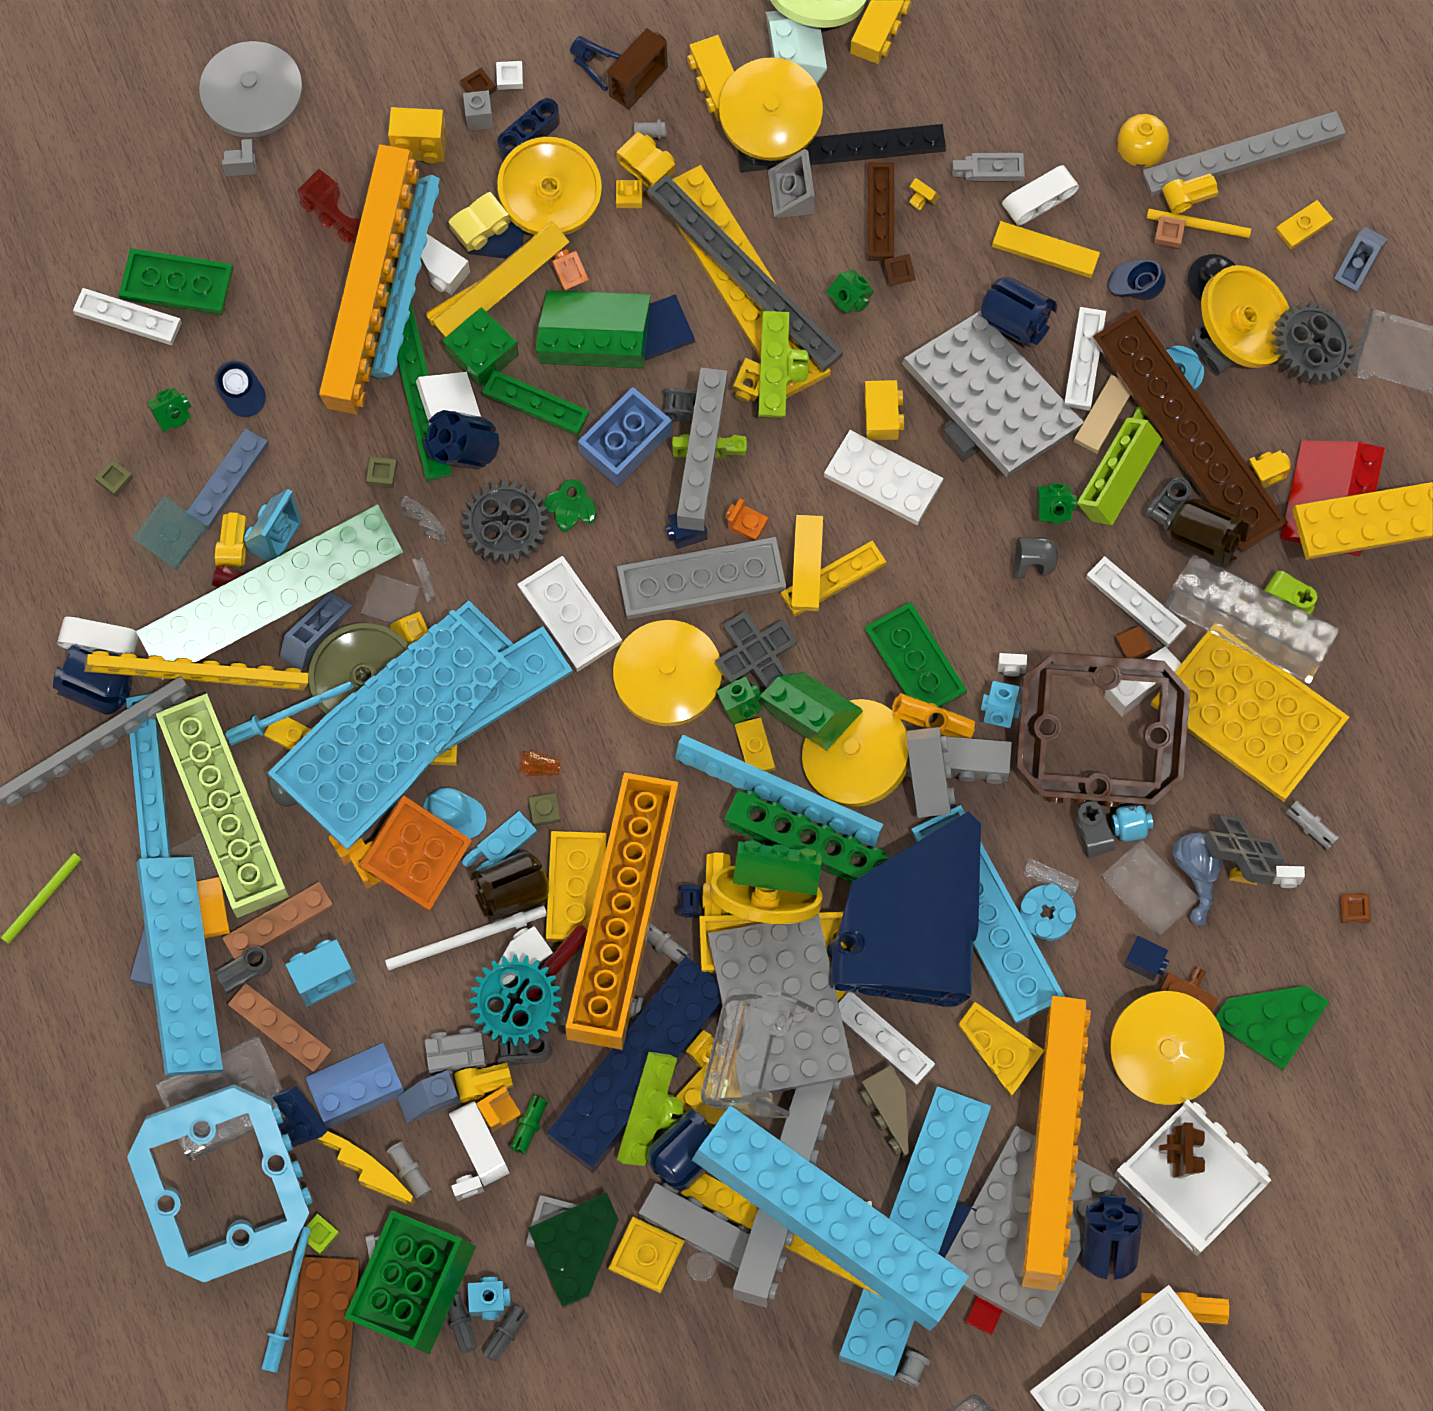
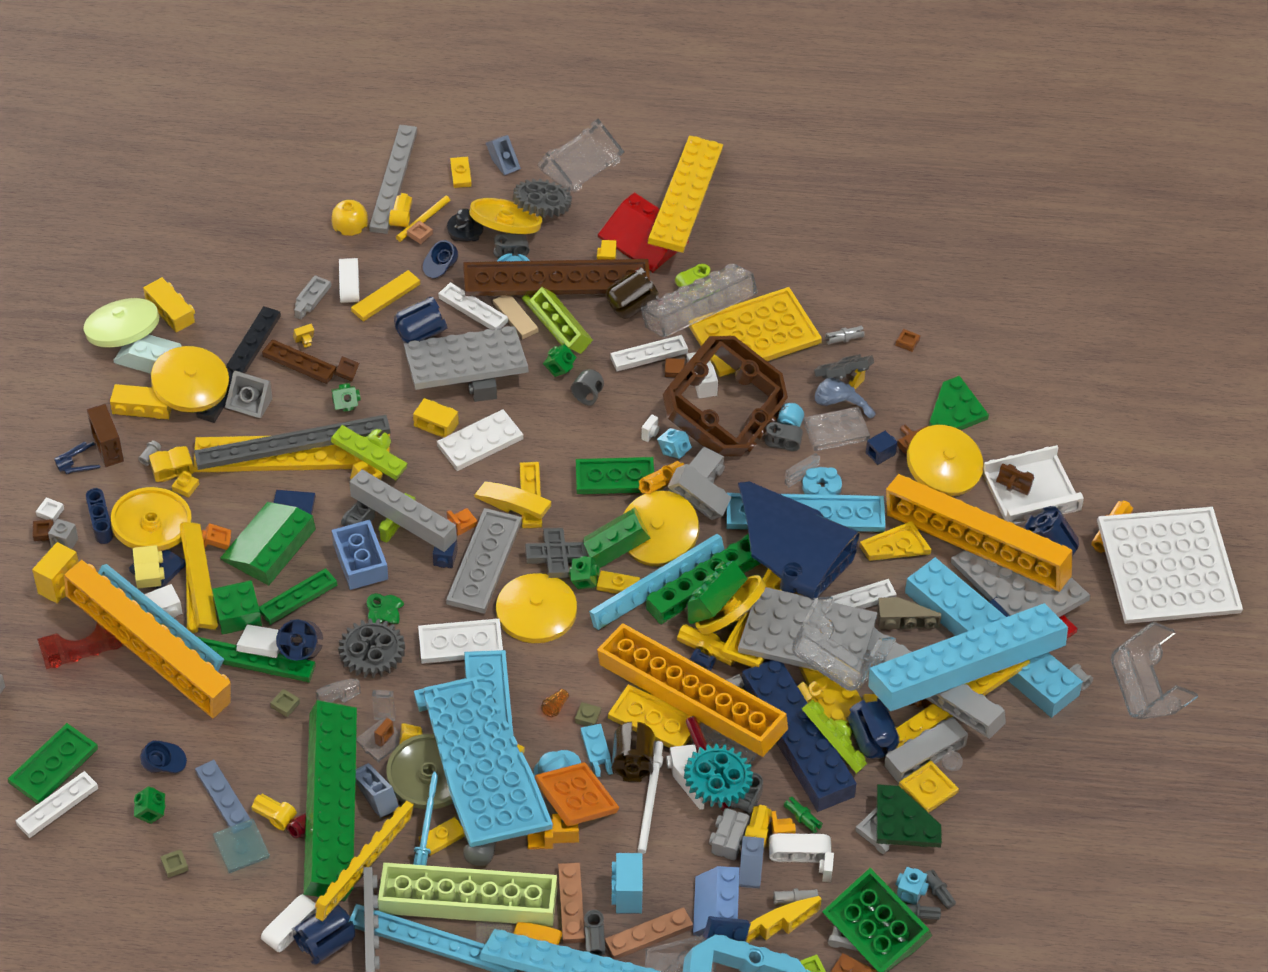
camera: 65 degrees left, 20 degrees down
medium azure slope [244,489,302,562] -> none
dark grey piece [1144,478,1191,531] -> none
white plate [1273,866,1305,888] -> none
none -> dark orange tile [374,718,394,747]

